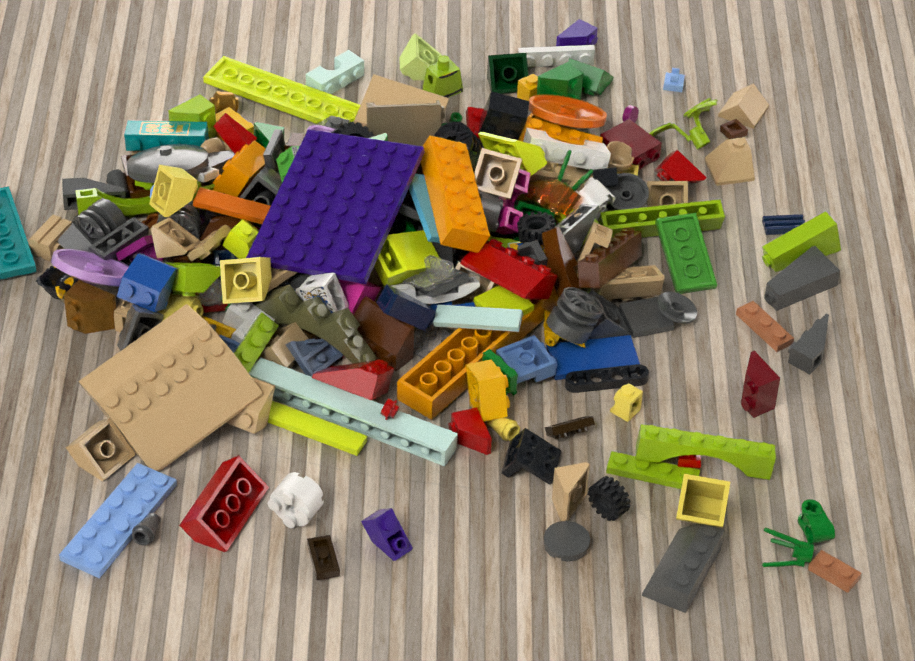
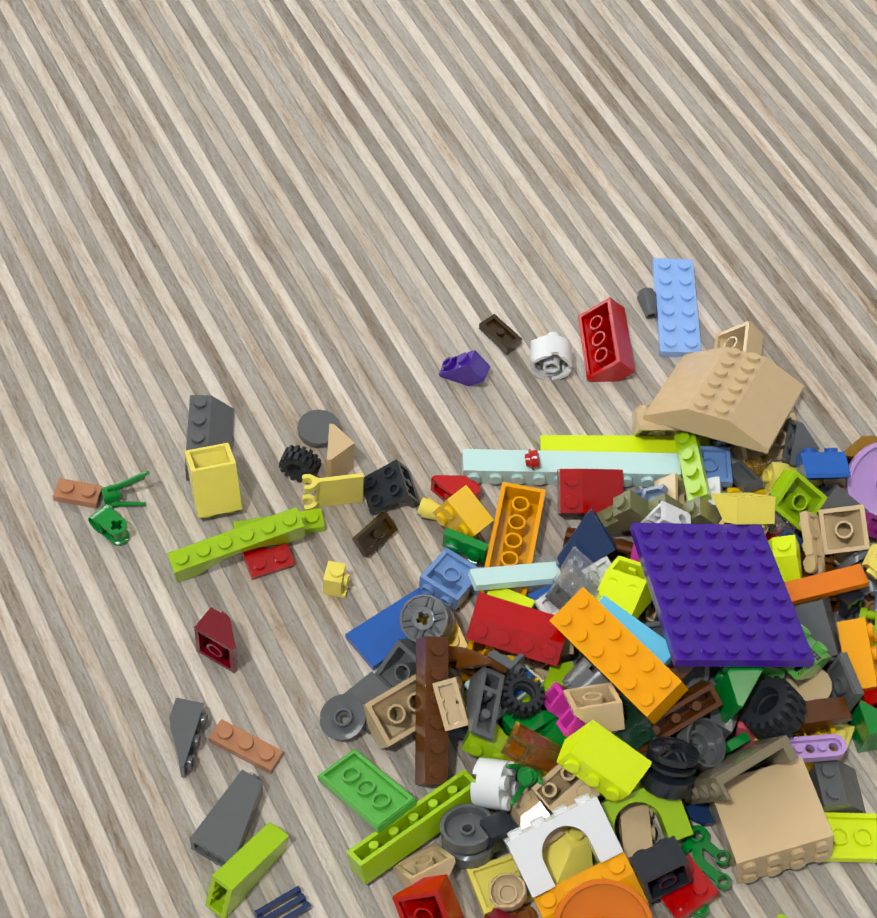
camera: 150 degrees right, 10 degrees up
black beam [565,364,649,393] -> none
none -> light yellow flag [302,473,364,511]

